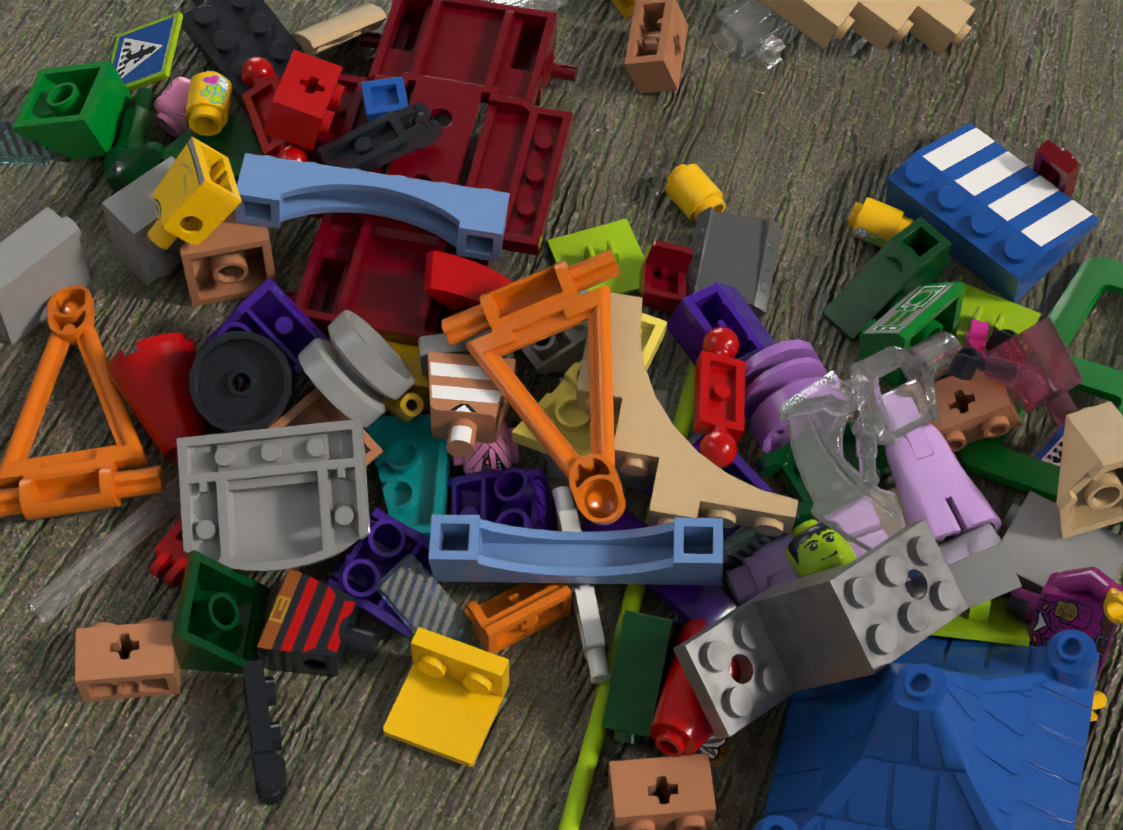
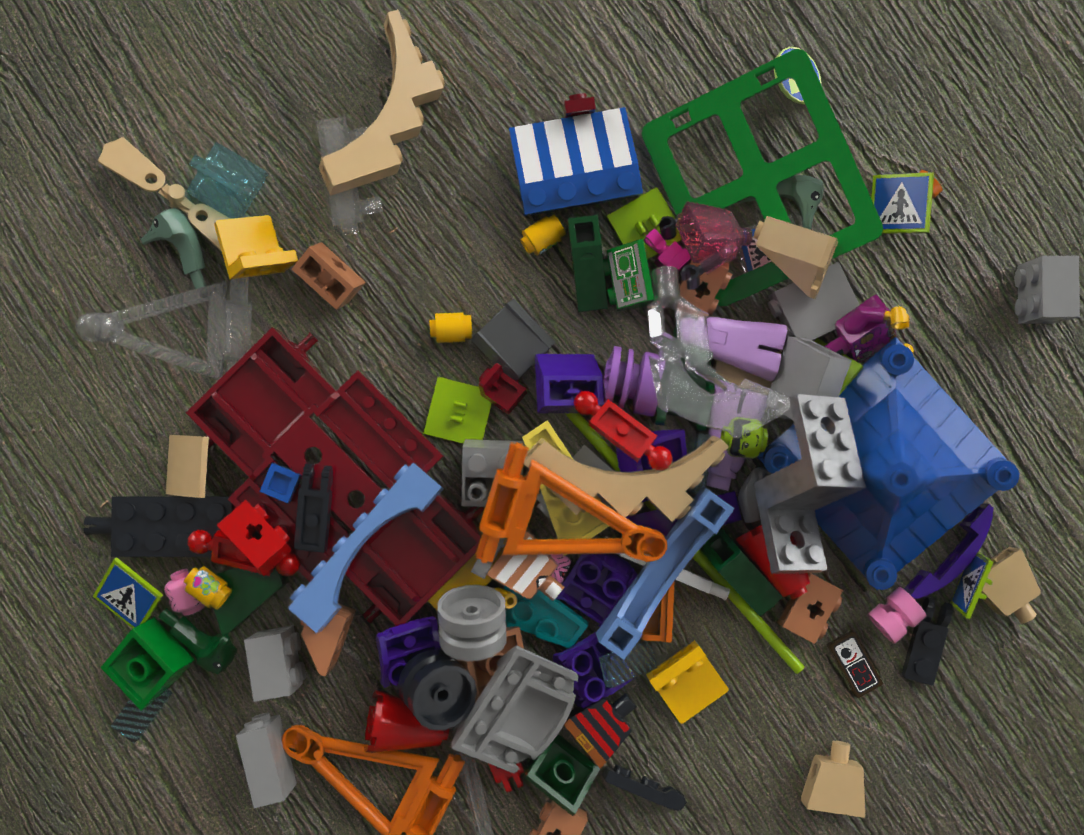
camera: 55 degrees left, 30 degrees up
yellow torso [147,137,242,250] -> none
red slope [424,250,513,311] -> none

